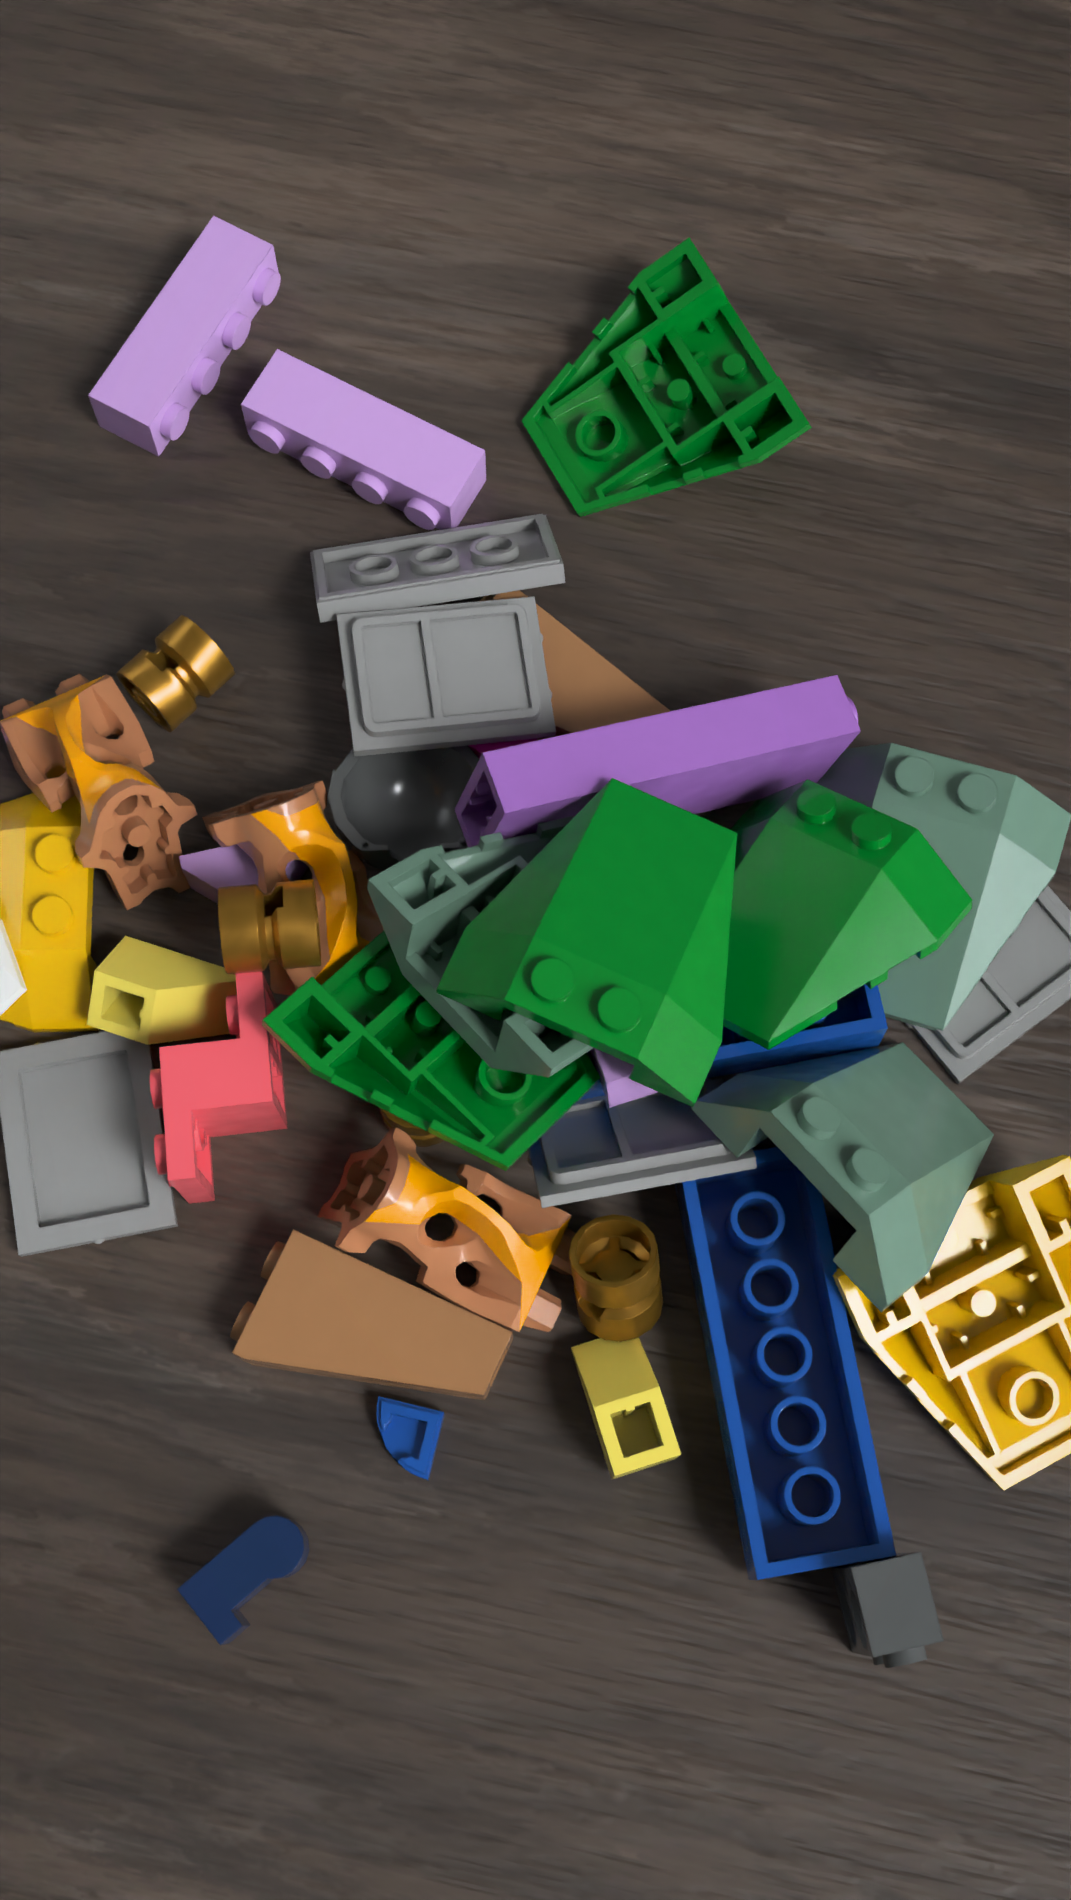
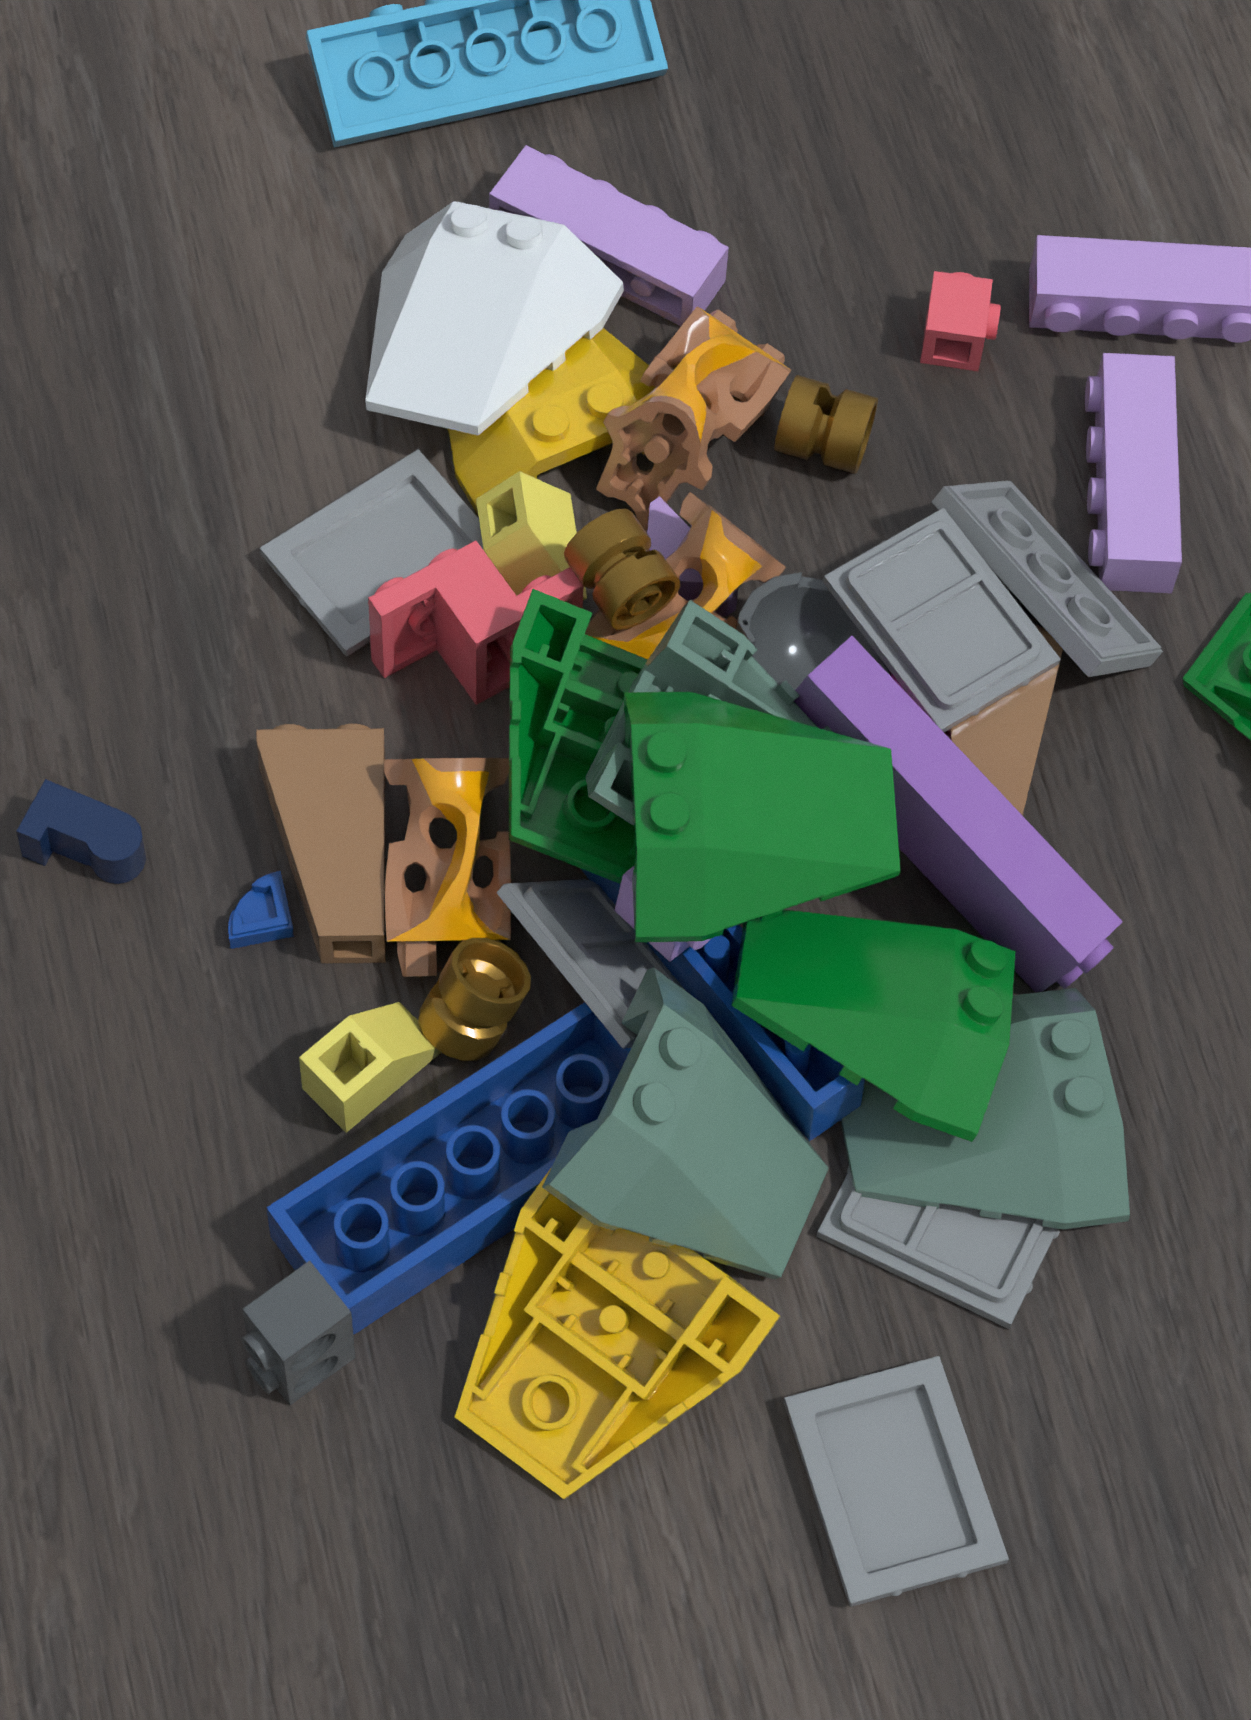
camera: 60 degrees right, 10 degrees down
none -> coral brick [920,271,1001,371]

